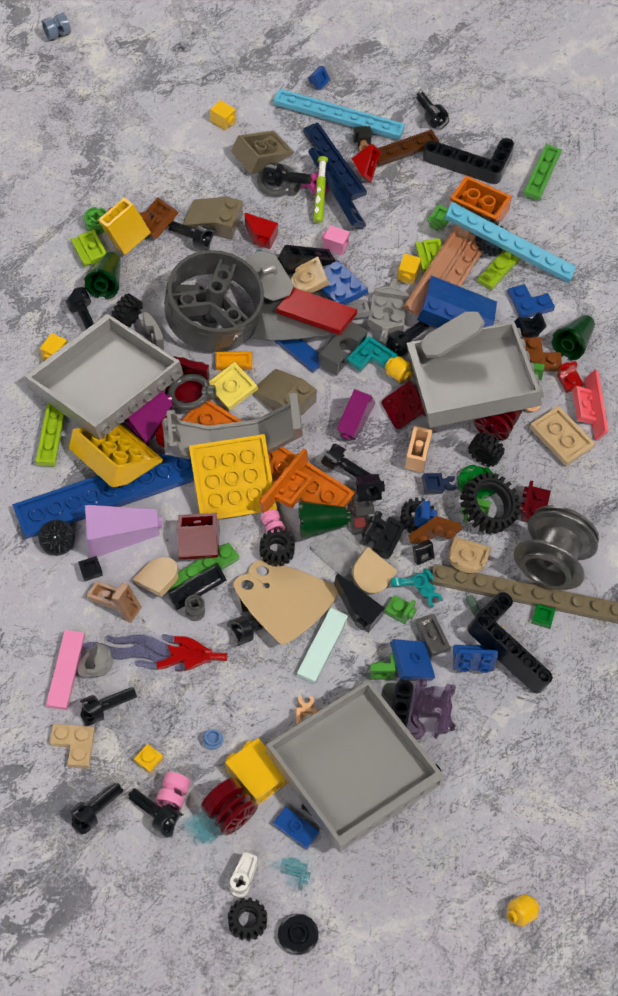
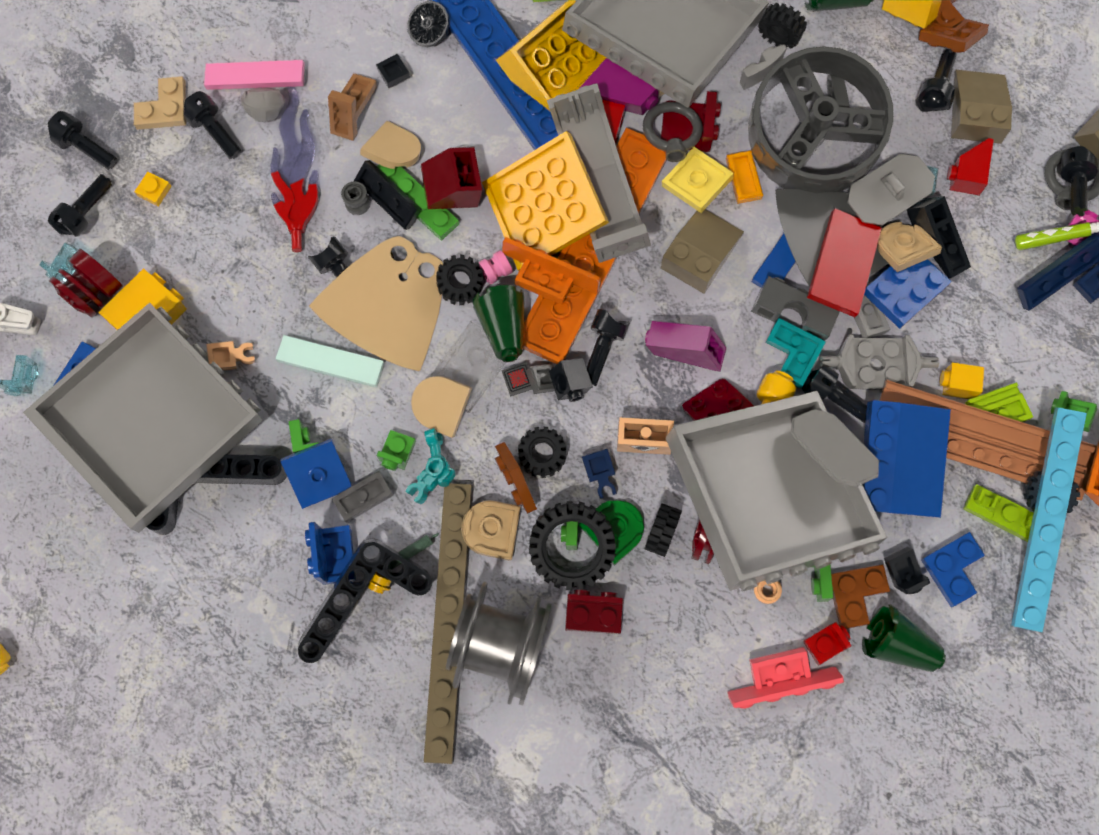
camera: 85 degrees right, 15 degrees up
lavender slope [85,505,162,558] -> none
bright pink wheel [155,772,191,811] -> none
medium blue plate [203,729,223,750] -> none
bright pink brick [321,225,350,255] -> none
black slope [334,573,385,633] -> none
black plate [360,511,405,559] -> none
clear purple animal [410,679,456,740] -> none
black tile [412,540,435,565] -> none
blue tile [414,500,437,527] -> none
tan plate [530,406,595,466] -> none
green tile [531,604,556,629] -> none

